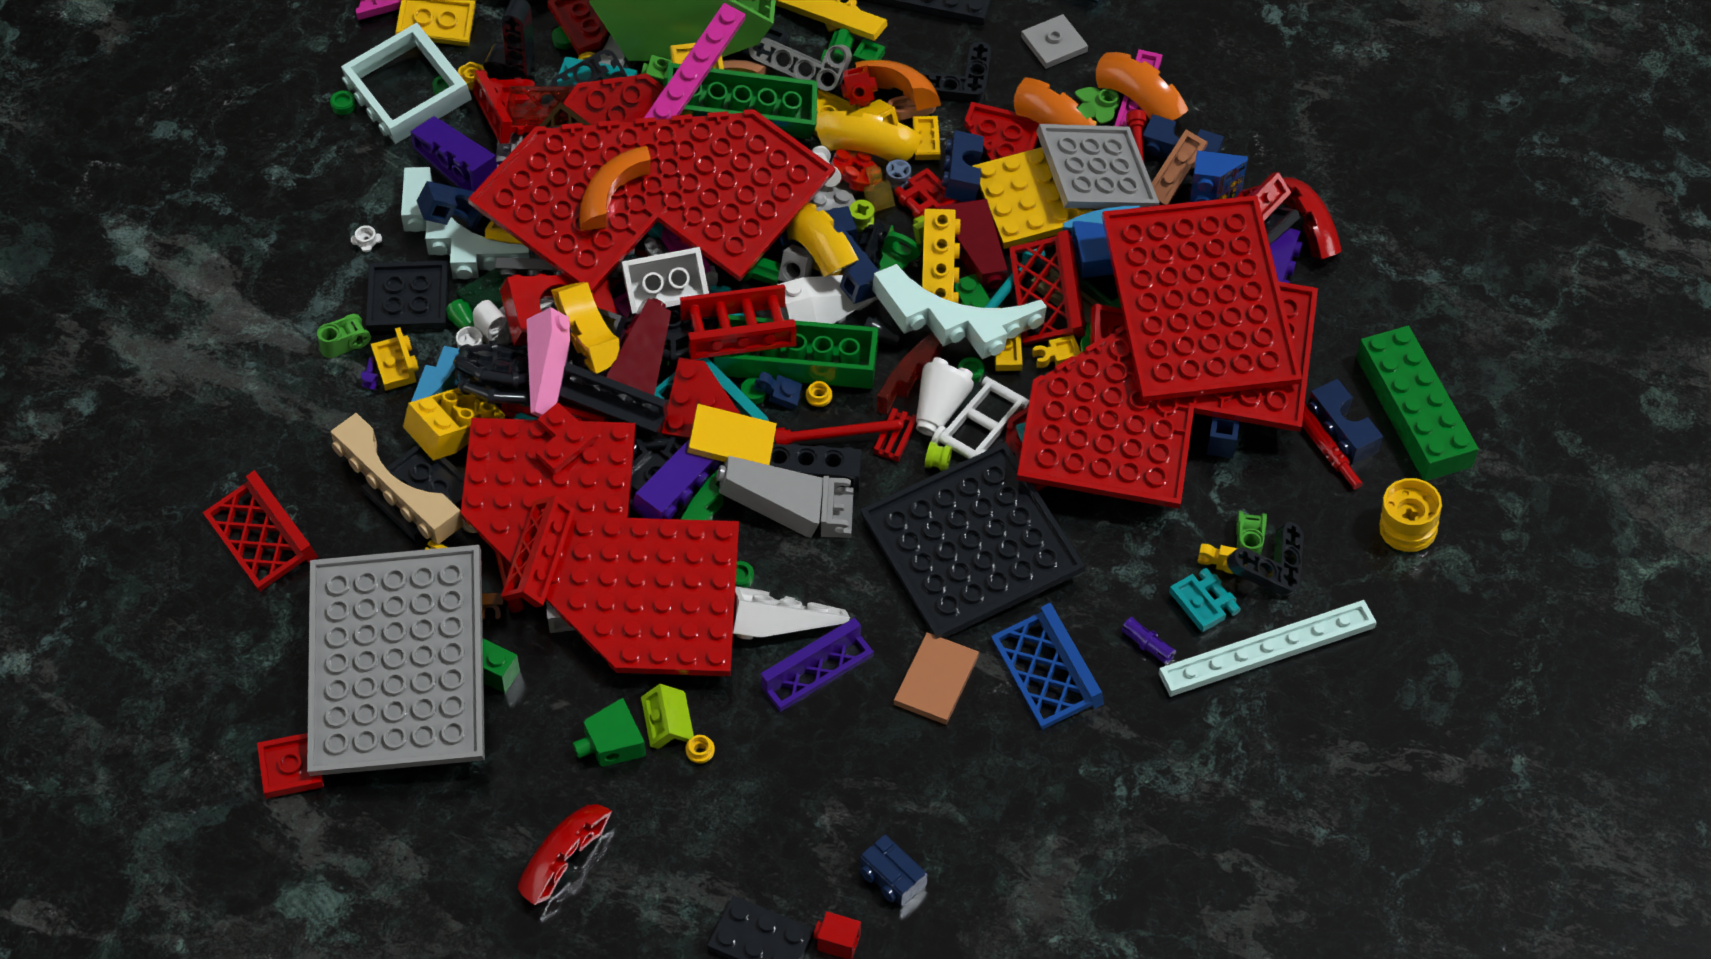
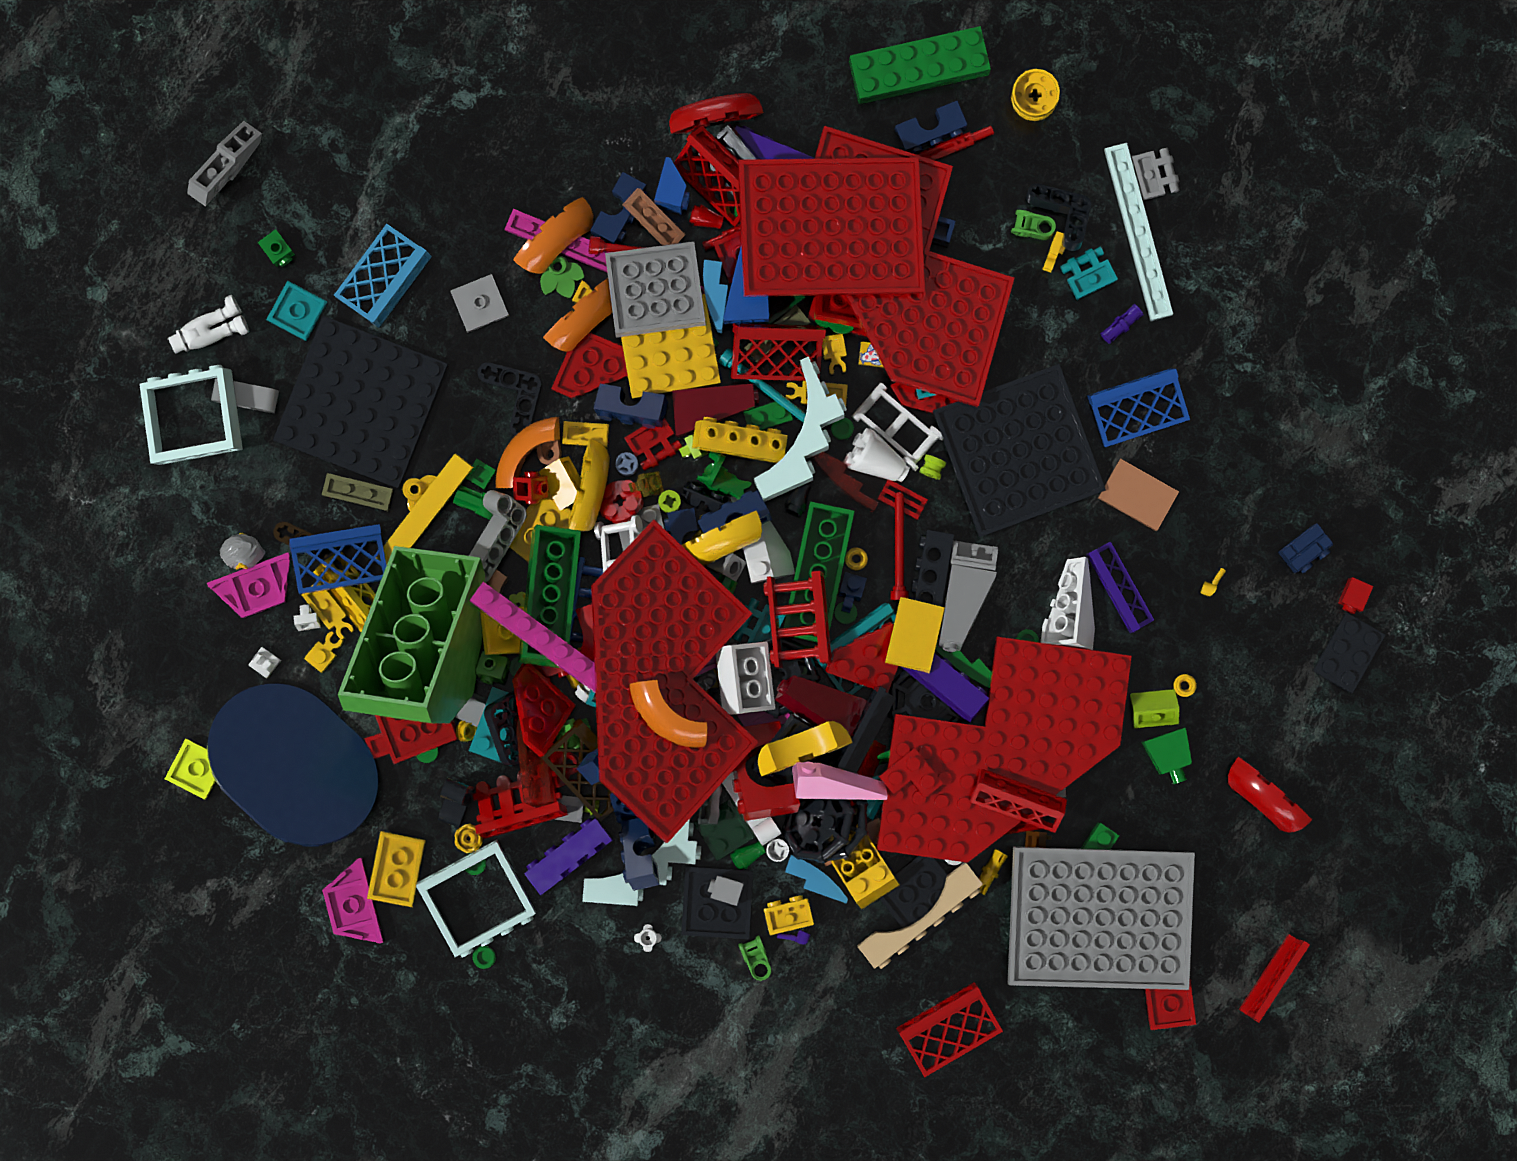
camera: 85 degrees left, 30 degrees up
none -> light grey brick [708,875,743,906]
none -> light grey plate [1131,148,1180,201]
none -> yellow hand [1201,568,1226,596]
none -> red fence [1239,934,1310,1023]

